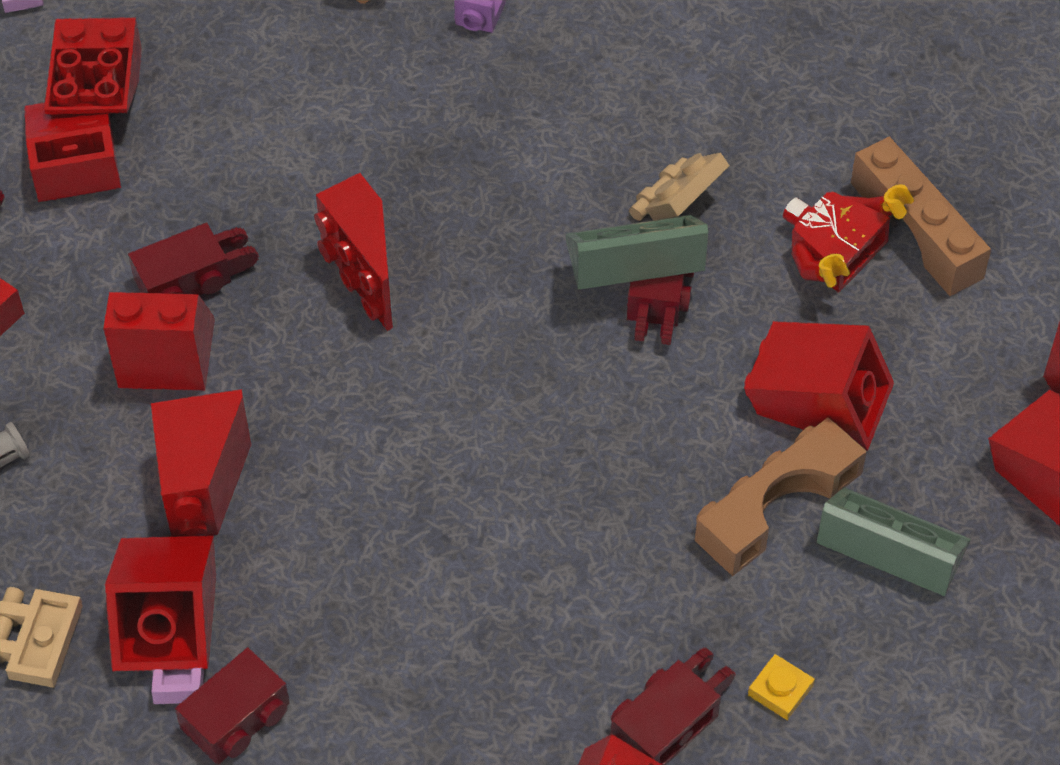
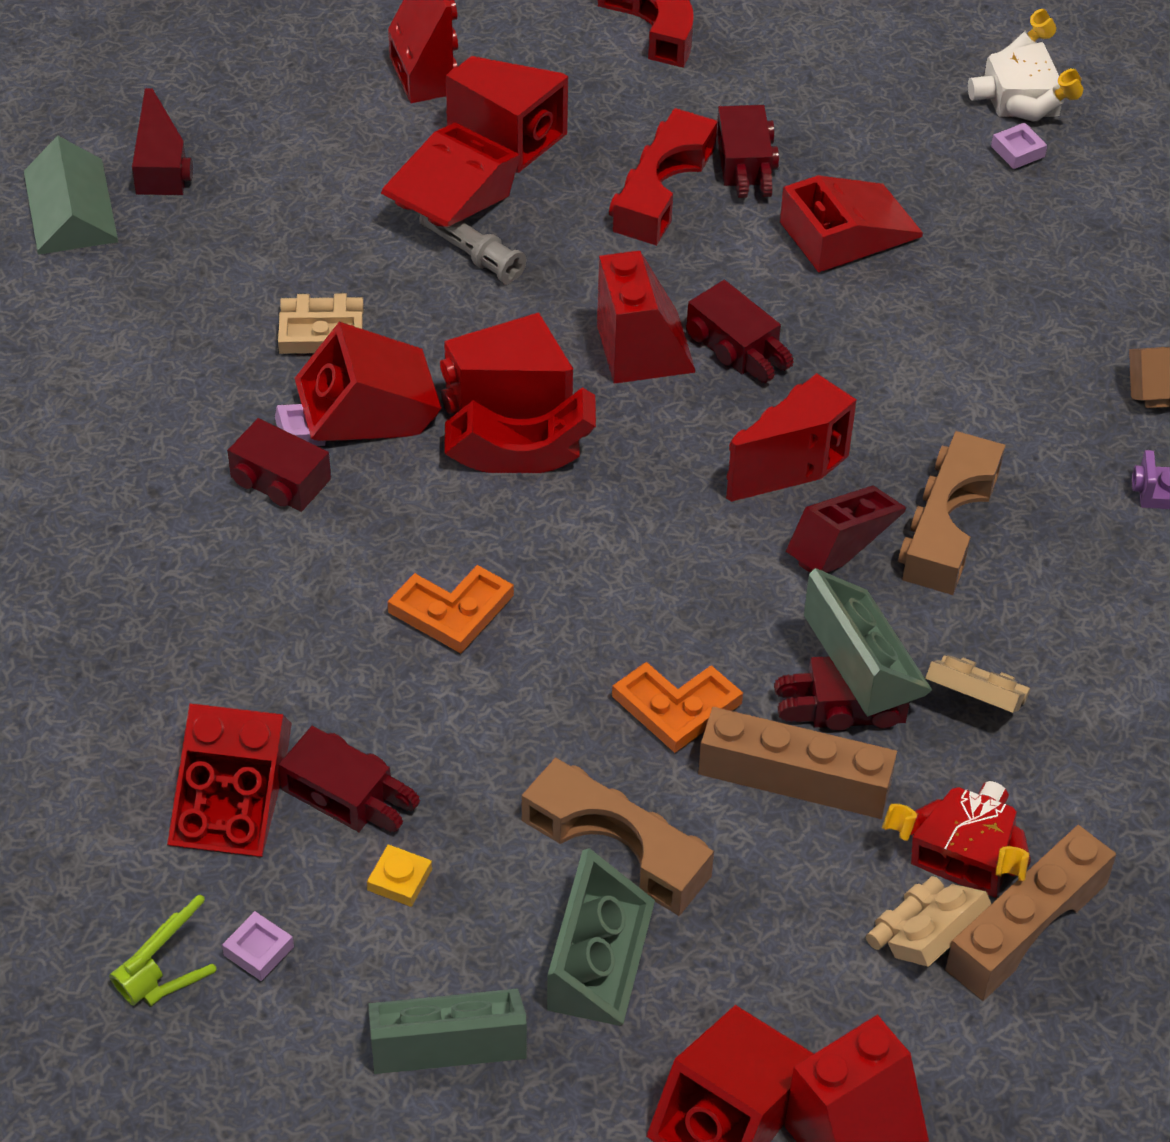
camera: 75 degrees right, 5 degrees down
red slope [44,18,142,114] -> none
red slope [744,321,894,451] -> none
none -> sand green slope [368,989,527,1074]
none -> orange plate [387,565,514,654]
none -> red arch [444,387,596,473]
none -> orange plate [612,662,743,753]
none -> medium nougat brick [698,707,897,819]
none -> dark red slope [785,485,907,573]
none -> tan plate [866,876,991,967]
none -> medium nougat arch [898,431,1005,595]

